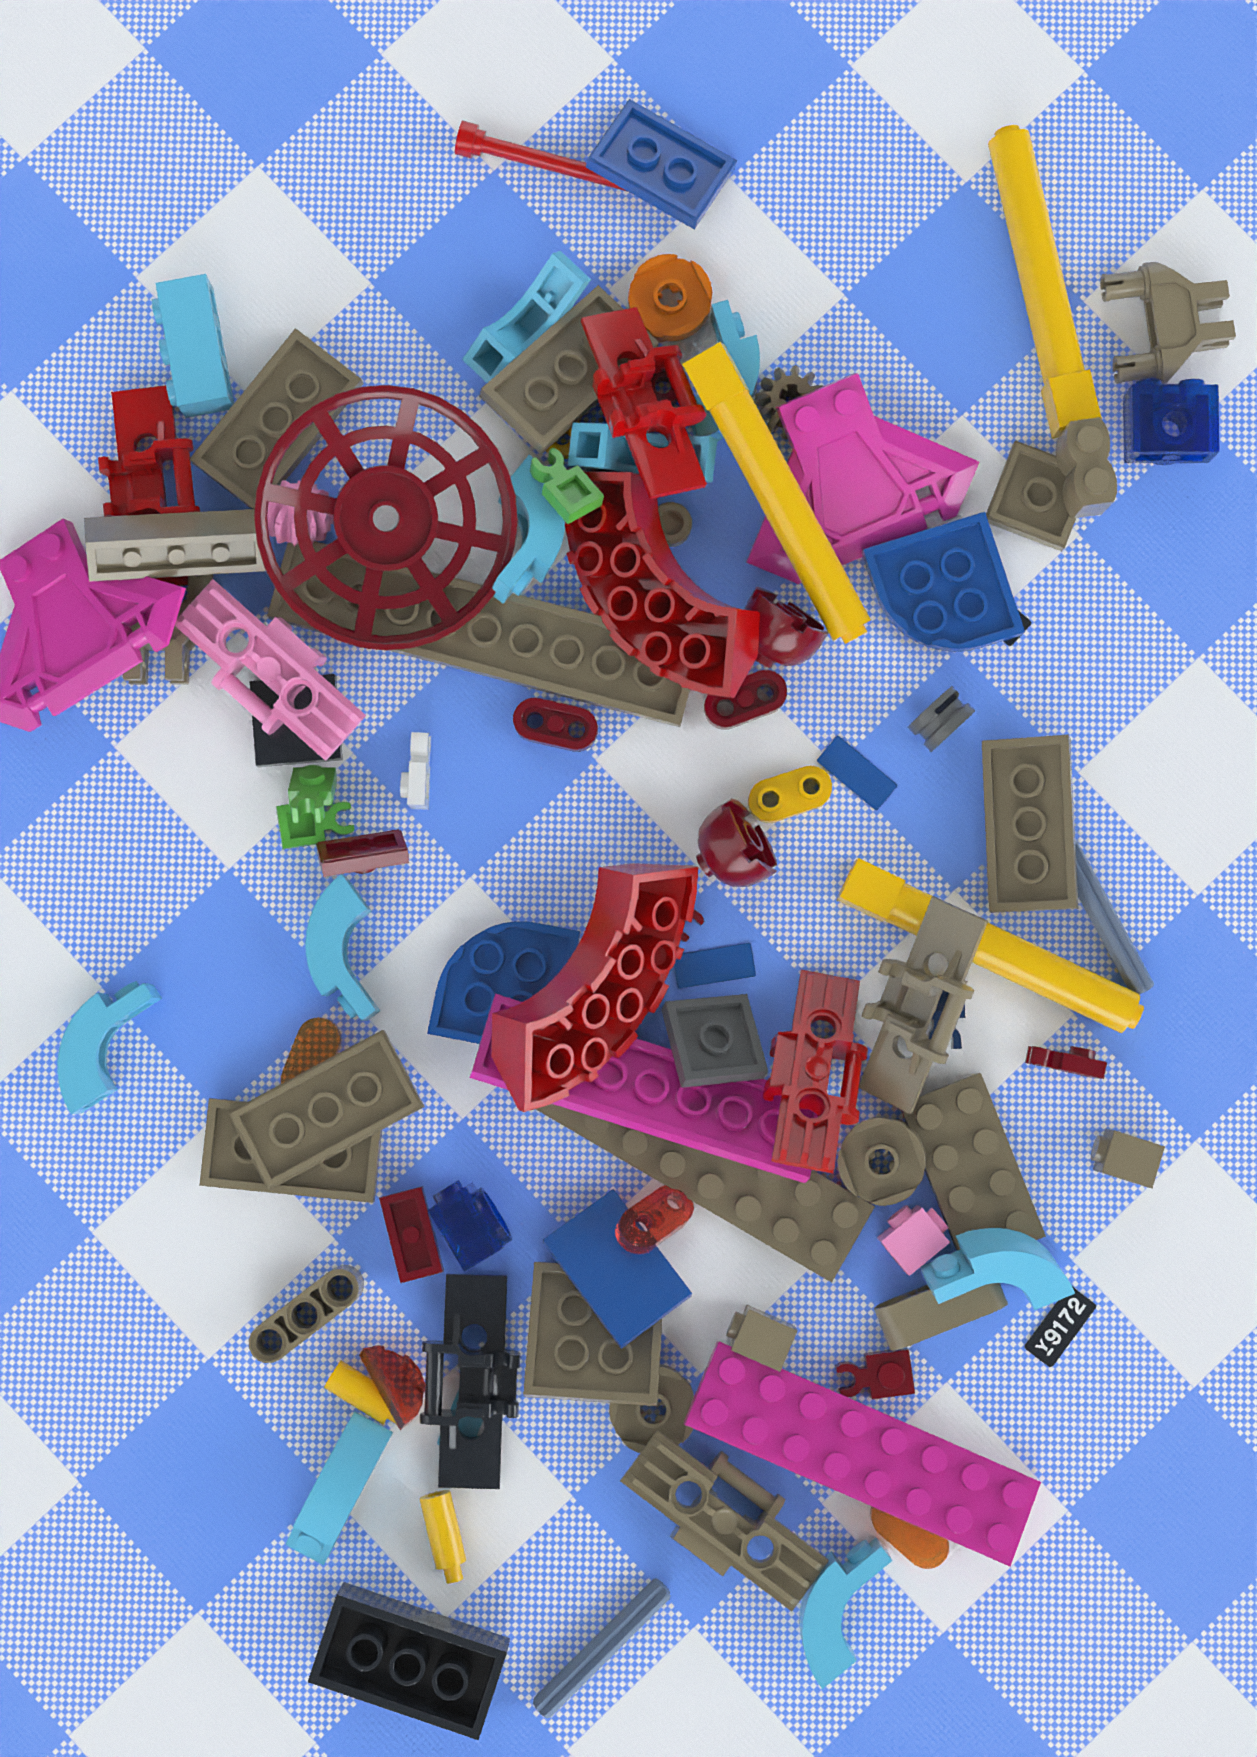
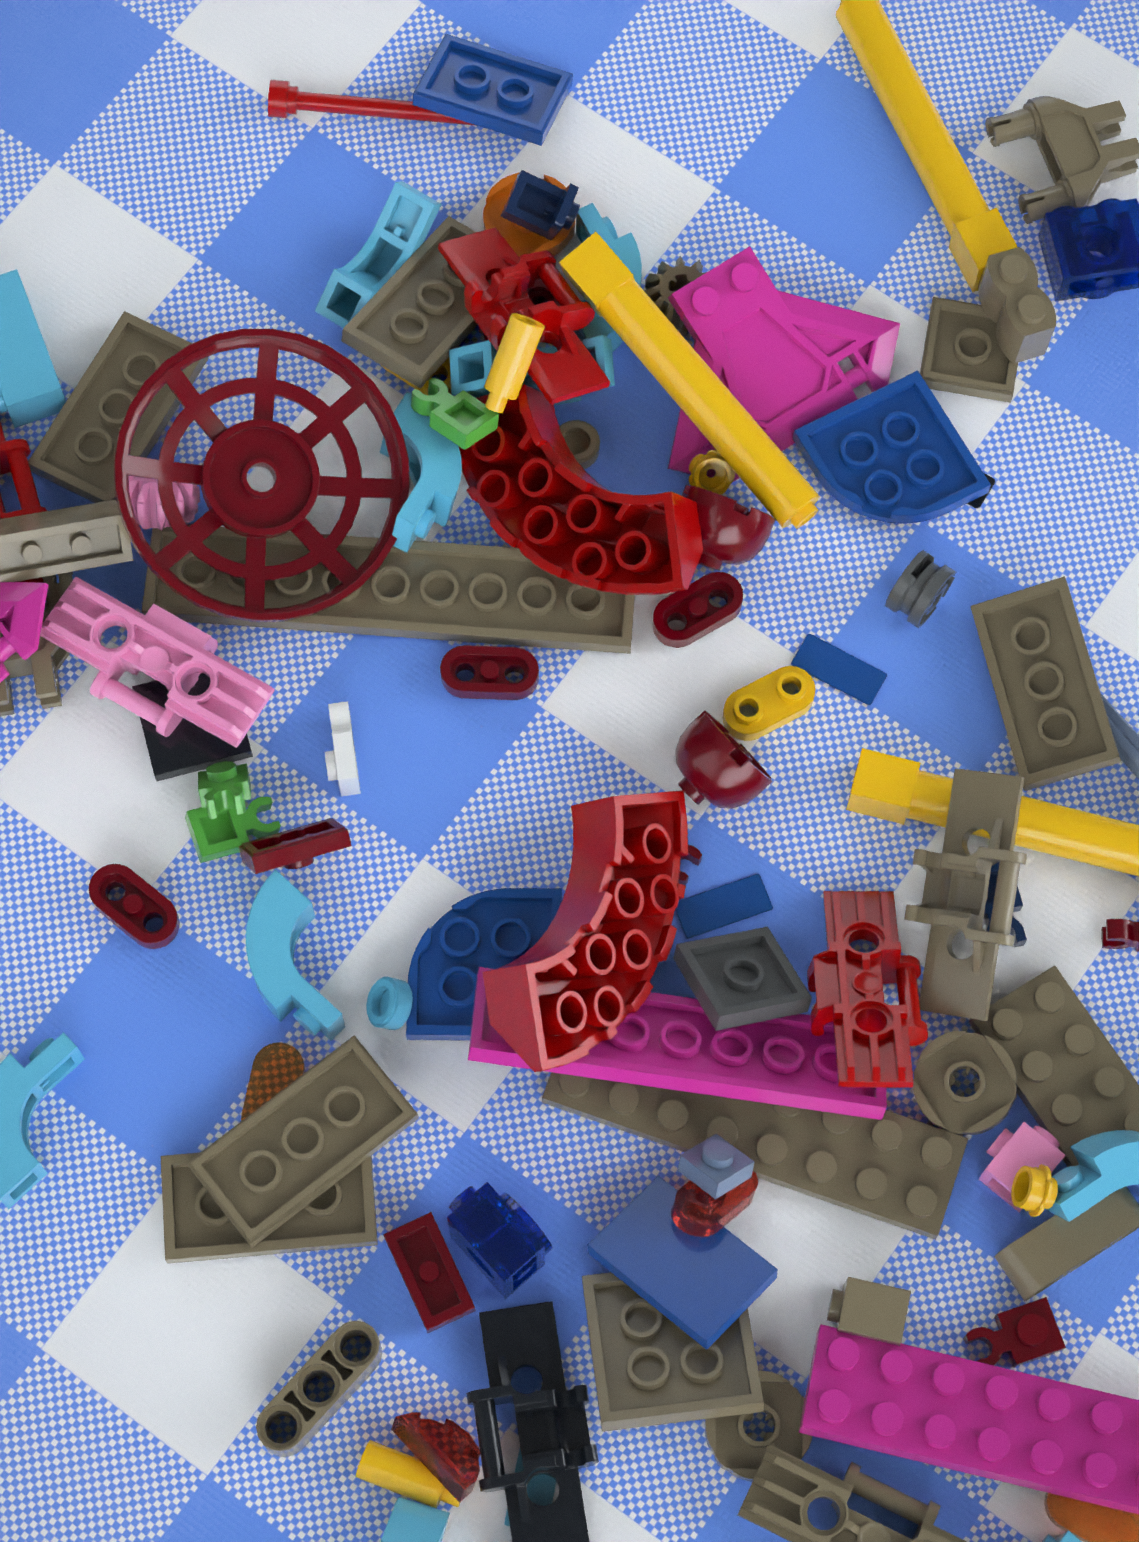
camera: 15 degrees left, 15 degrees down
none -> dark red plate [89,864,180,949]
none -> medium azure tile [366,977,413,1030]
none -> yellow cylinder [484,313,545,413]
none -> dark blue bracket [501,170,580,240]
none -> sand blue plate [678,1134,754,1199]
none -> yellow plate [688,450,735,495]
none -> yellow plate [1011,1164,1058,1217]

